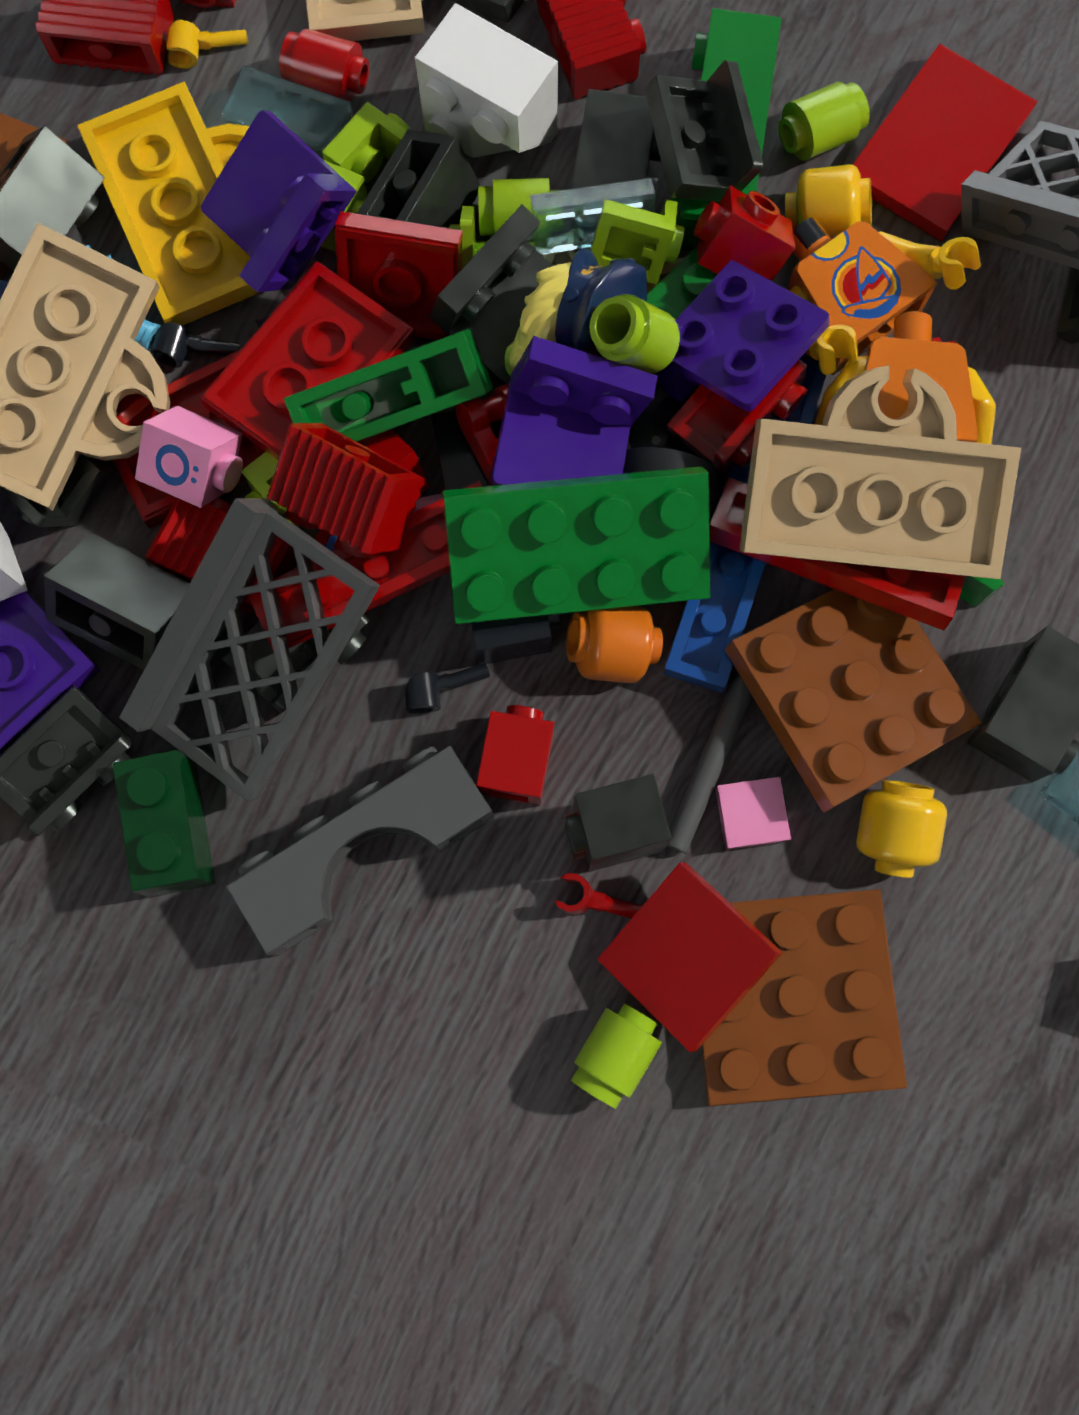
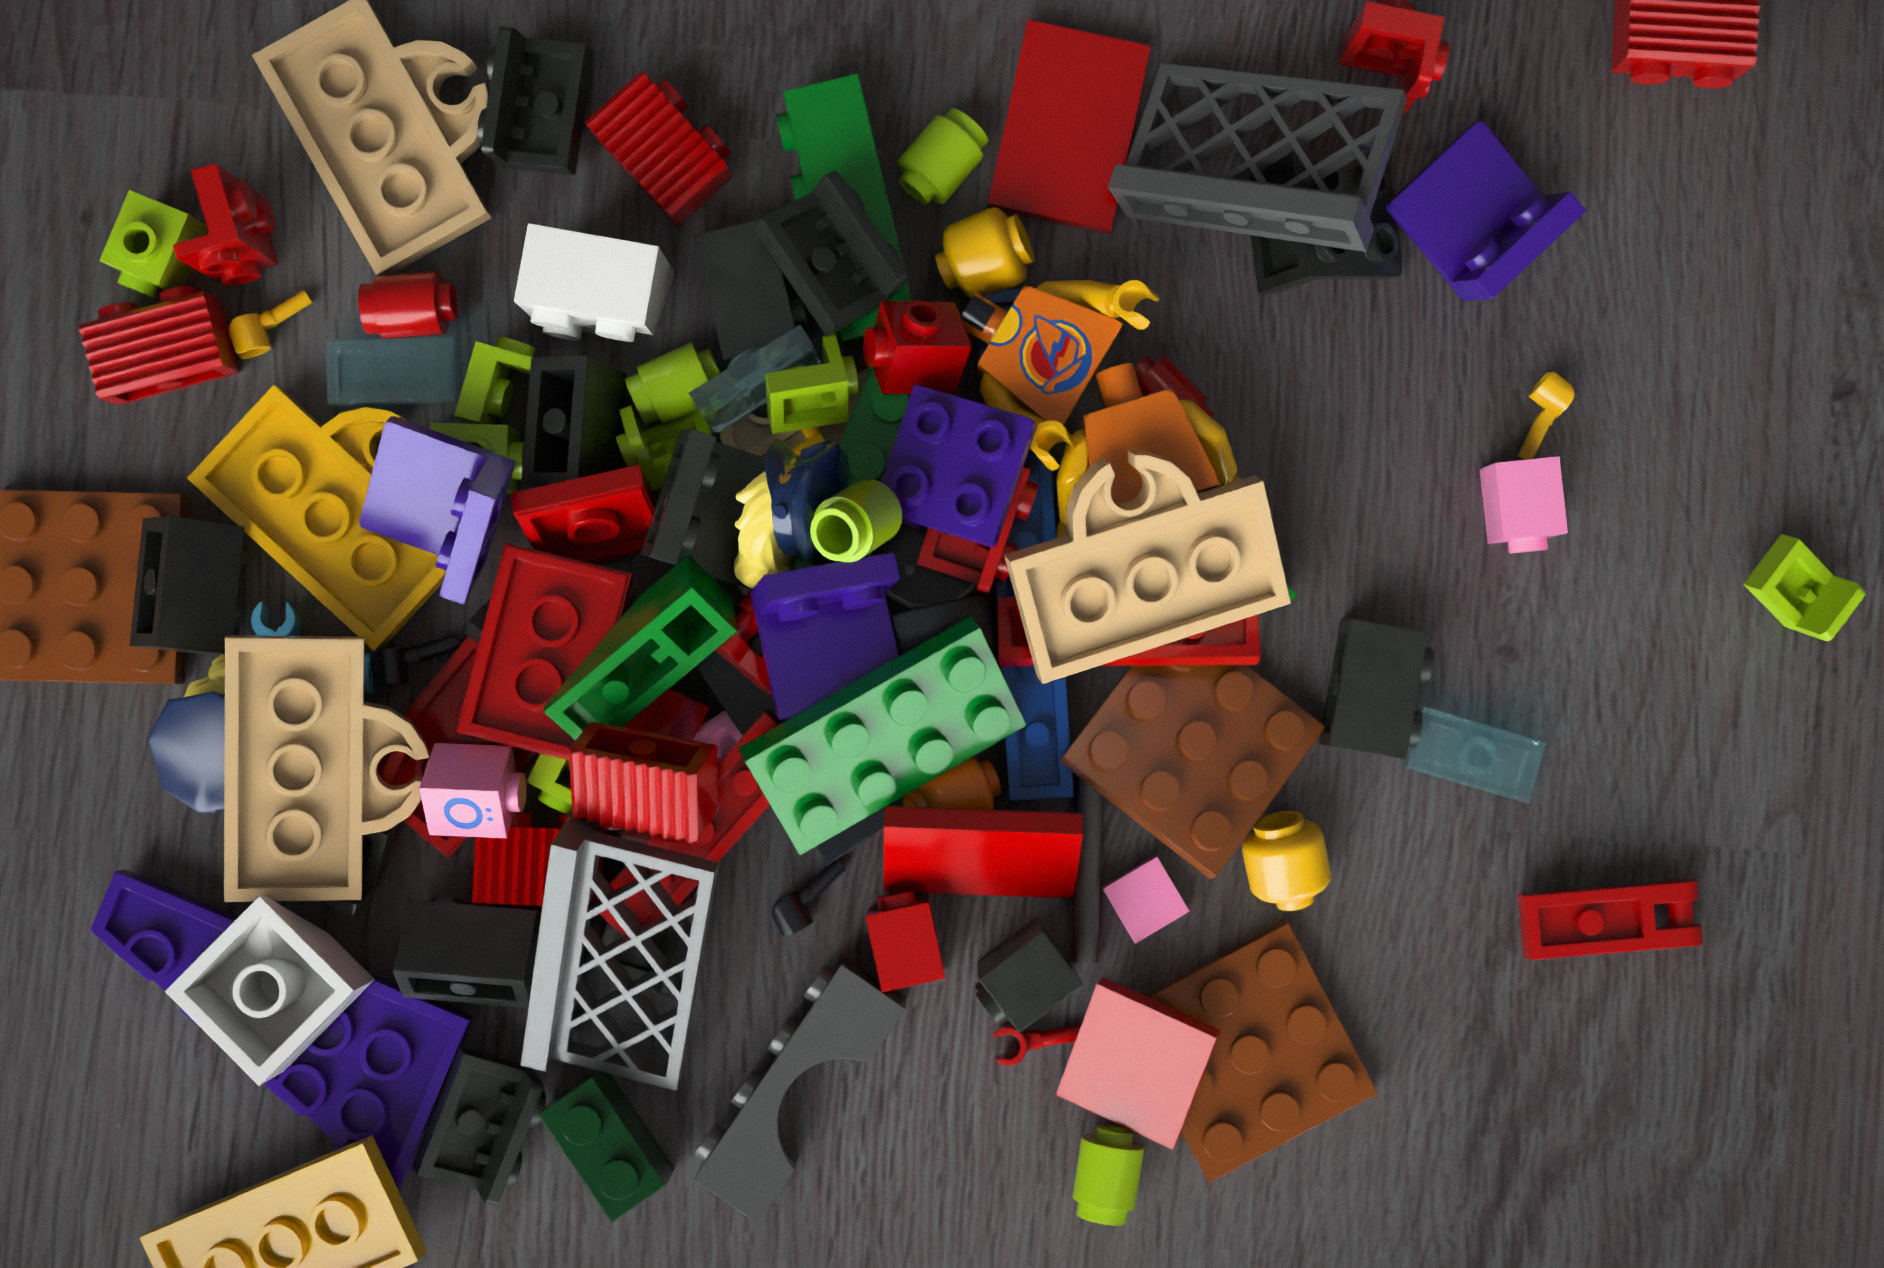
camera: 25 degrees left, 10 degrees up
none -> red tile [884,806,1083,899]

